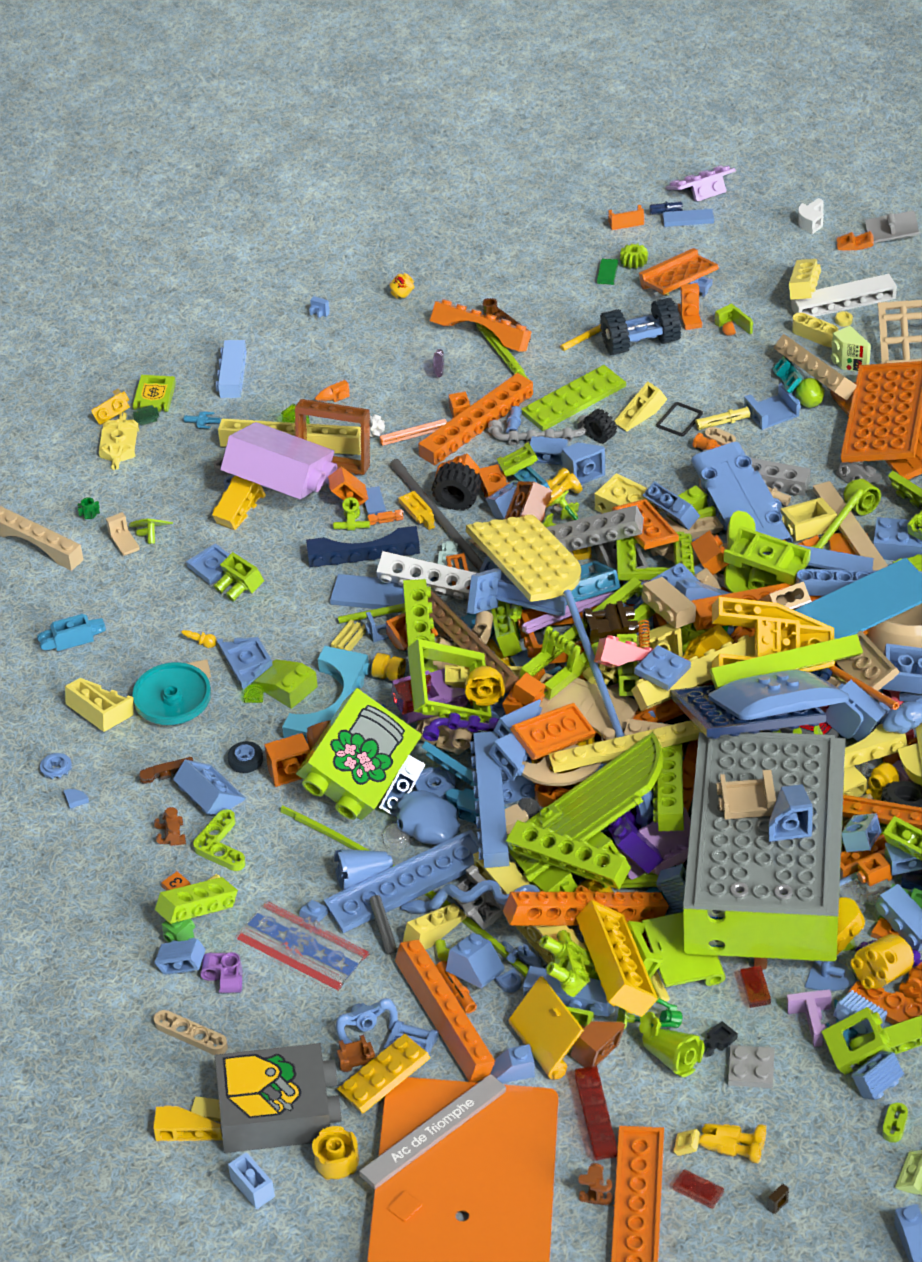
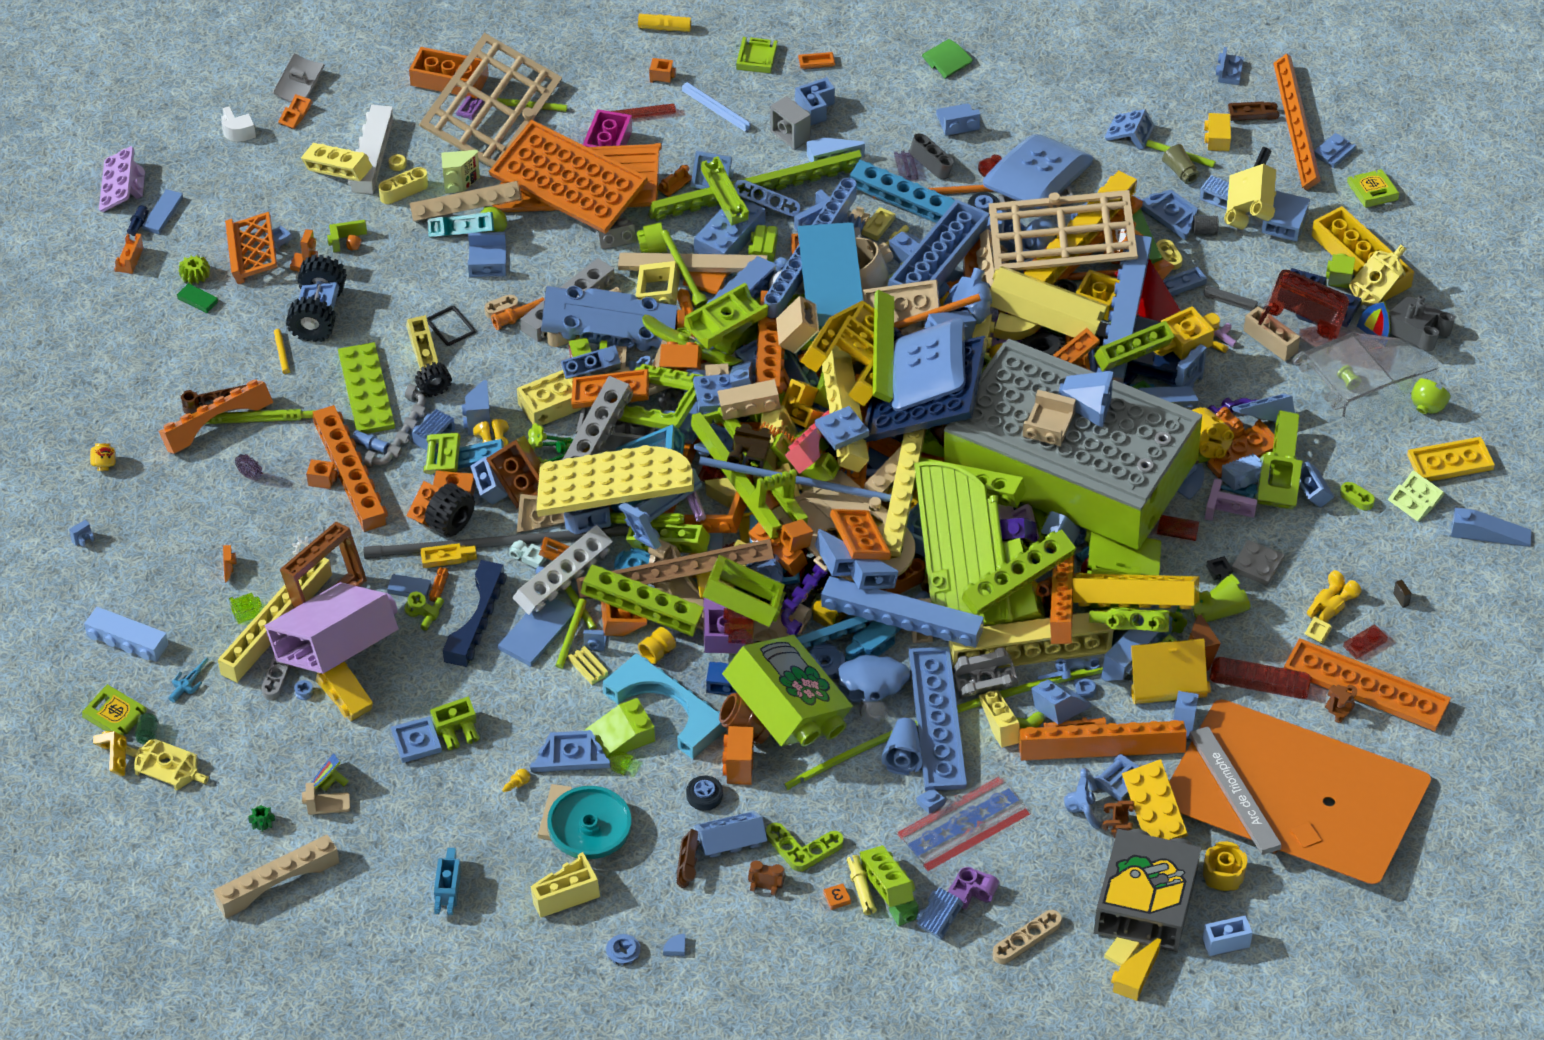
camera: 70 degrees left, 5 degrees up
orange brick [328,466,368,506] -> none
dark grey axle [370,895,397,955] -> none
axle [379,419,447,446] -> none
medium blue animal [400,880,540,914] -> none
yellow cylinder [465,666,505,706] -> none
light yellow pin [695,407,750,430] -> none

